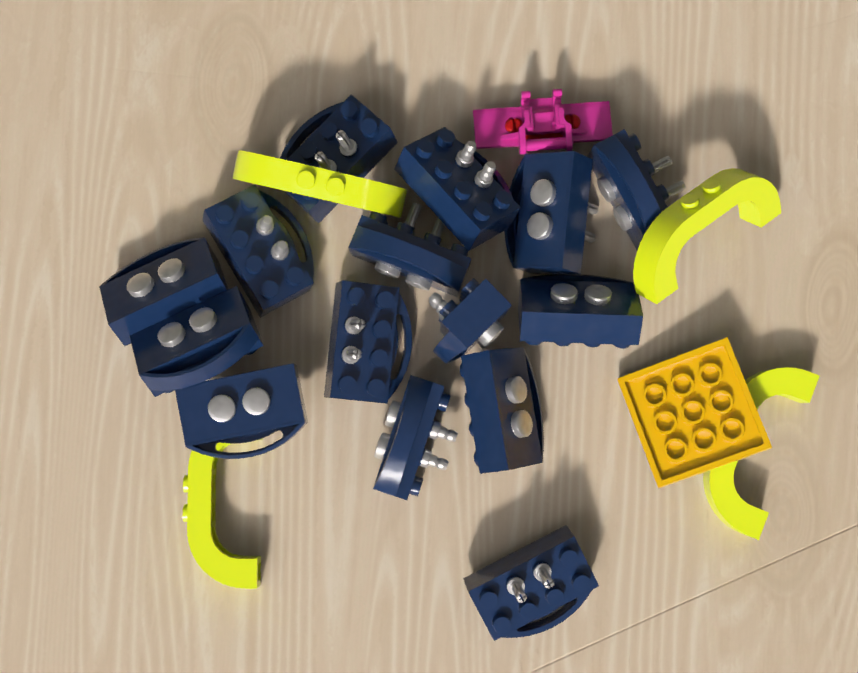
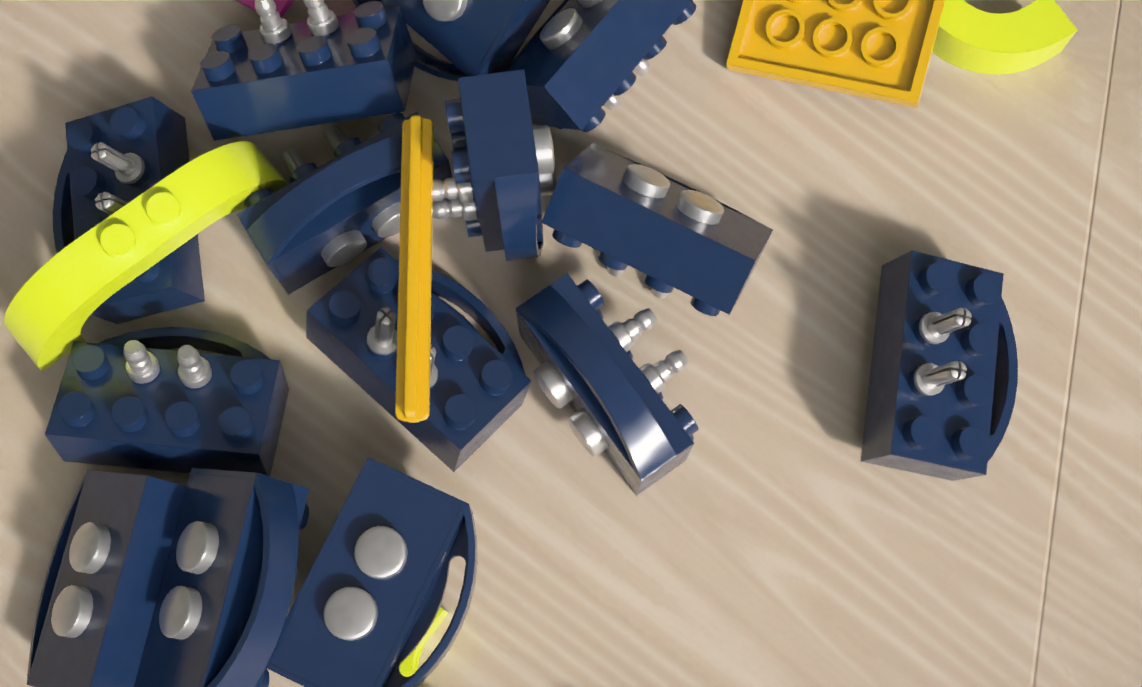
camera: 55 degrees left, 10 degrees down
none -> yellow axle [395,115,434,423]

